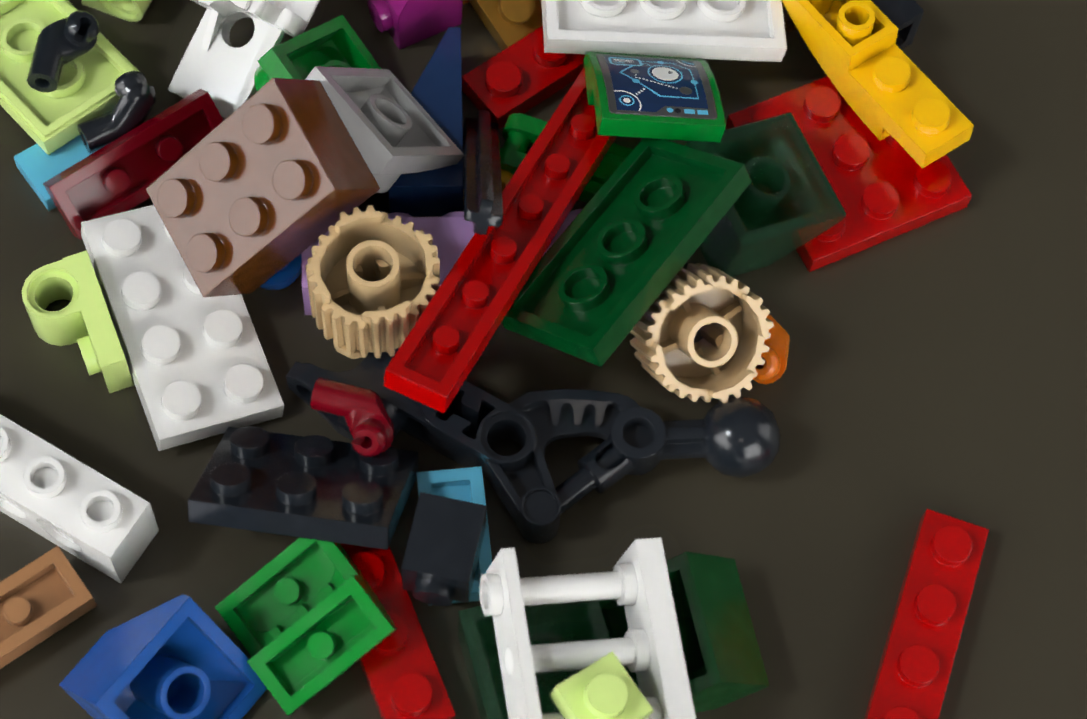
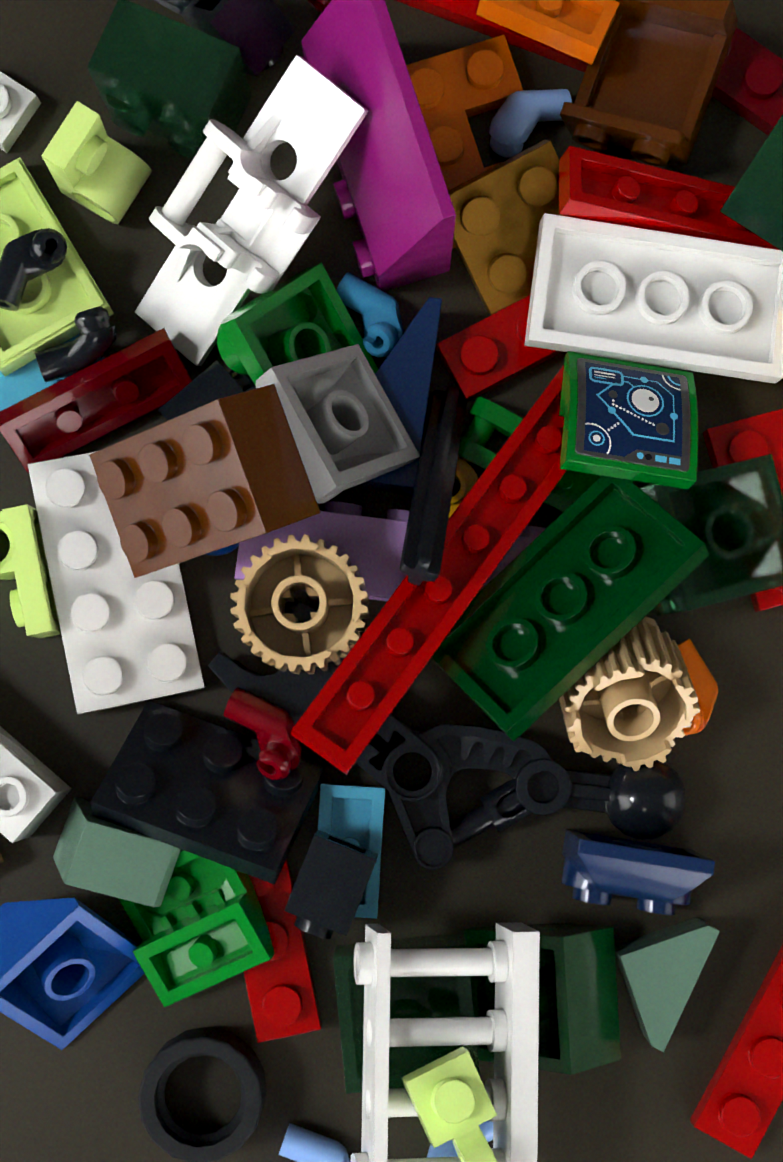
camera: 20 degrees right, 20 degrees up
none -> sand green slope [53,798,181,907]
none -> dark azure arm [336,272,404,358]
none -> dark blue slope [561,829,715,915]
none -> sand green slope [615,917,720,1052]

